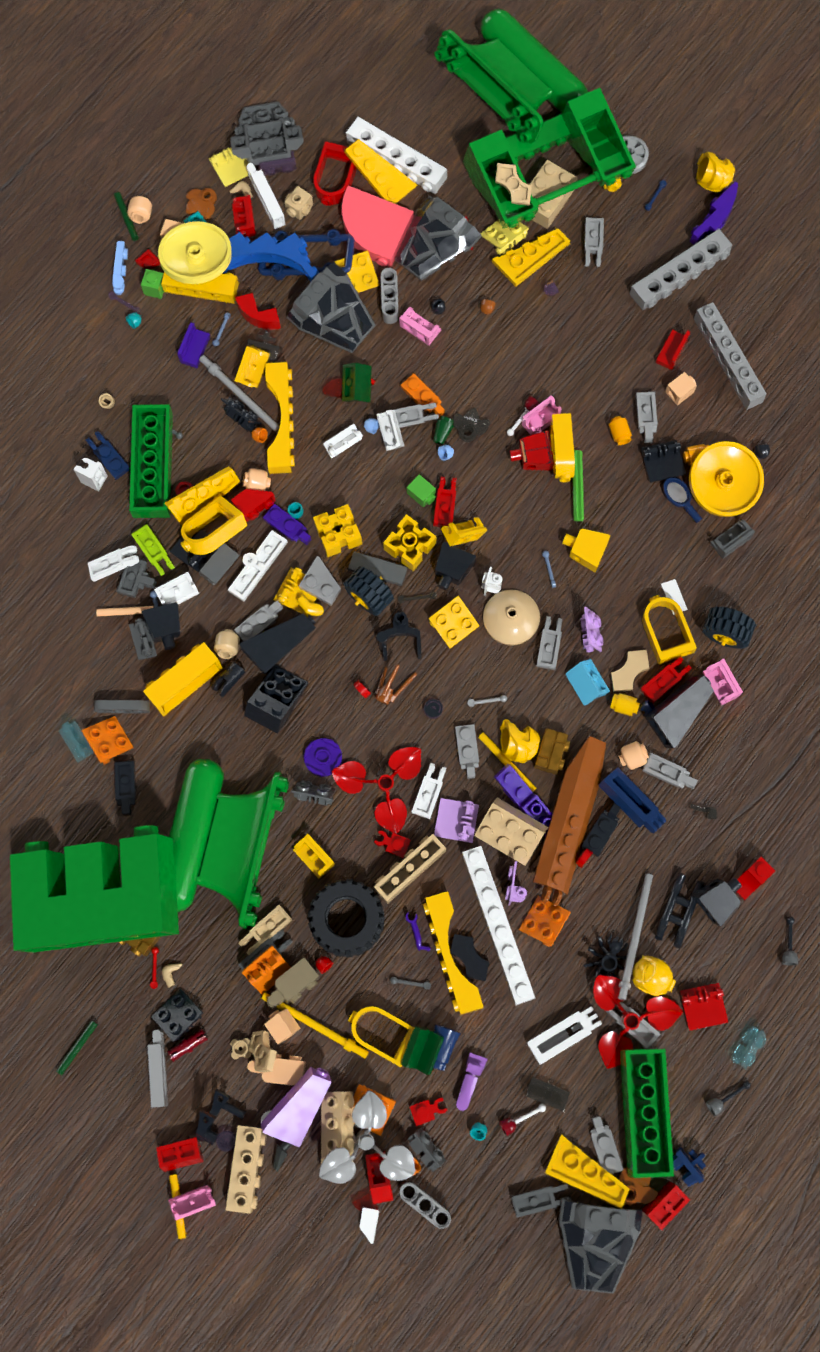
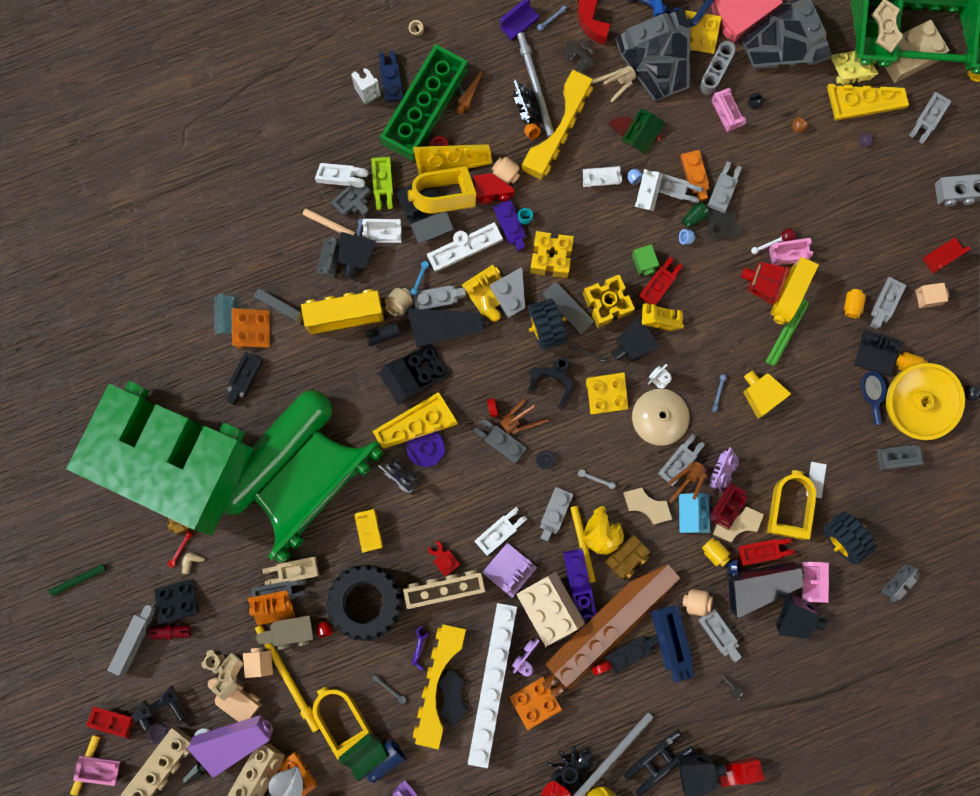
camera: 25 degrees right, 5 degrees up
yellow hinge [234,346,270,388] -> none
red plant [332,747,421,834] -> none
none -> yellow wing [372,392,458,449]
none -> dark azure hinge [411,261,429,295]
none -> dark orange piece [456,71,483,115]
none -> dark grey hinge [473,418,527,464]
none -> tan plant [592,65,636,102]
none -> tan tile [623,487,672,525]
none -> dark orange plant [668,462,707,503]
none -> light grey hinge [707,161,742,213]
none -> dark red hinge [710,482,748,530]
none -> black torso [775,593,827,639]
none -> dark grey hinge [881,564,920,604]

